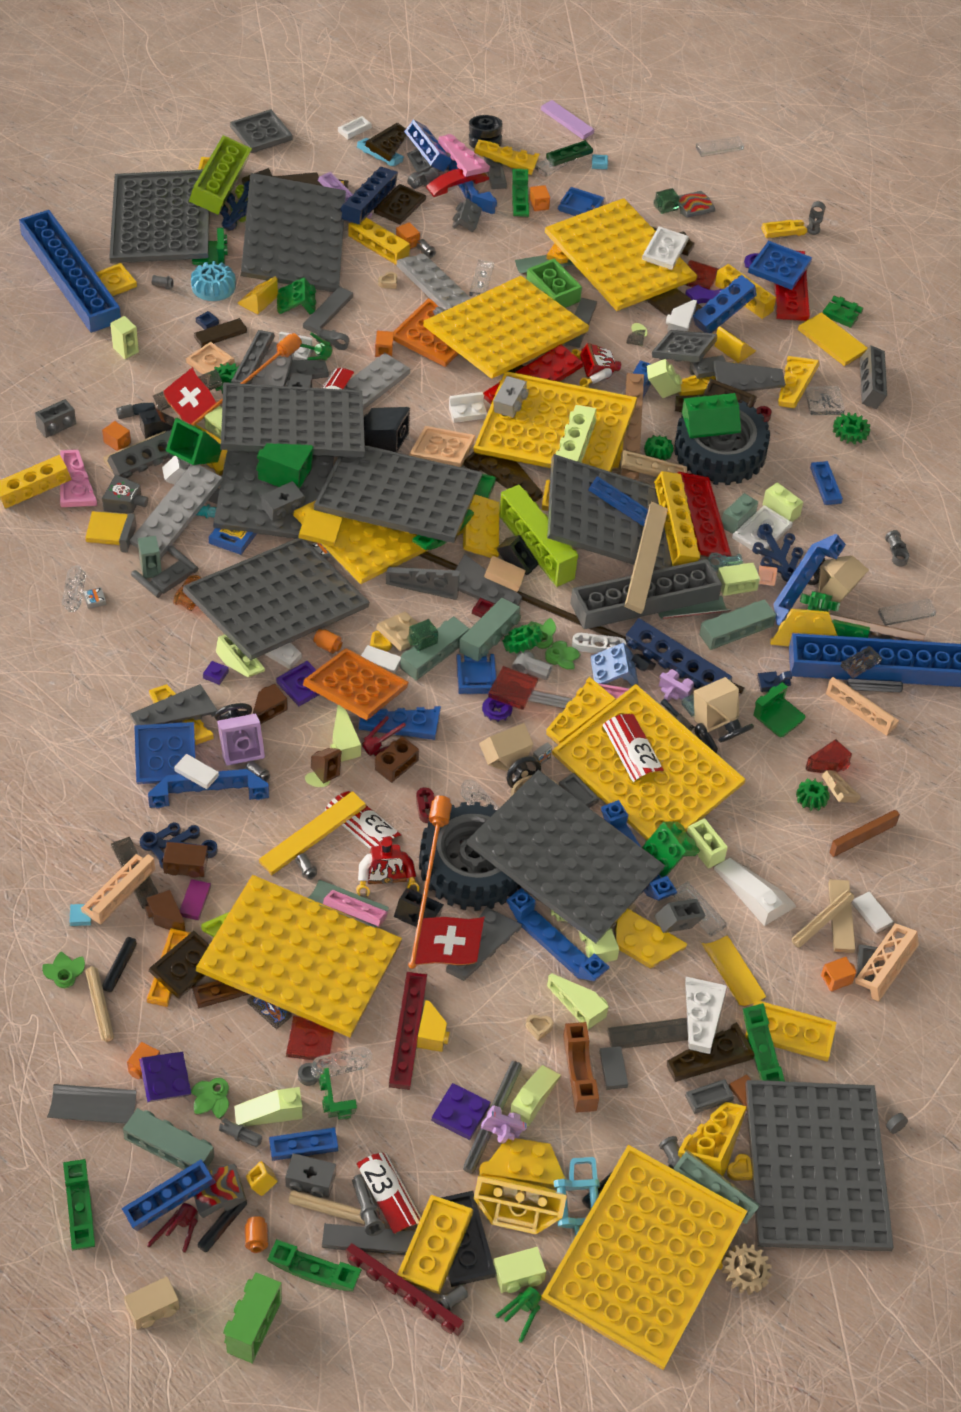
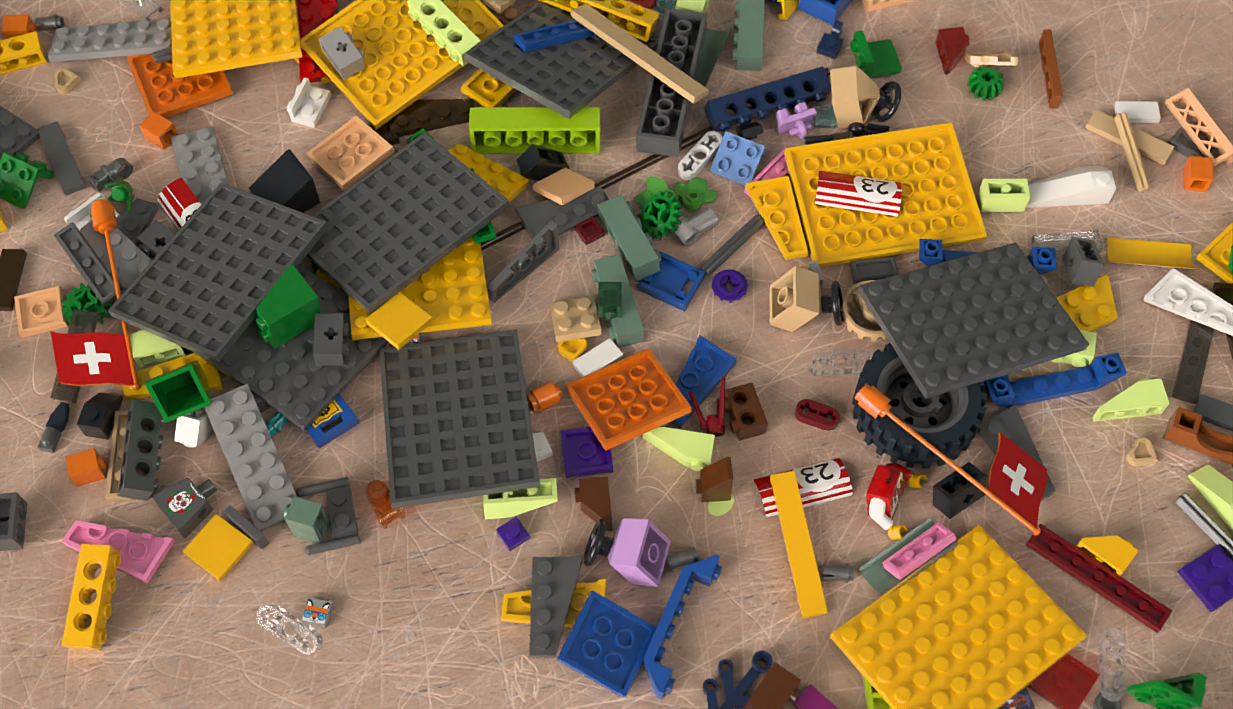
camera: 55 degrees left, 10 degrees up
white tile [174,754,219,789] -> none
clear red tile [488,666,538,710] -> none
green bracket [642,822,700,877] -> none

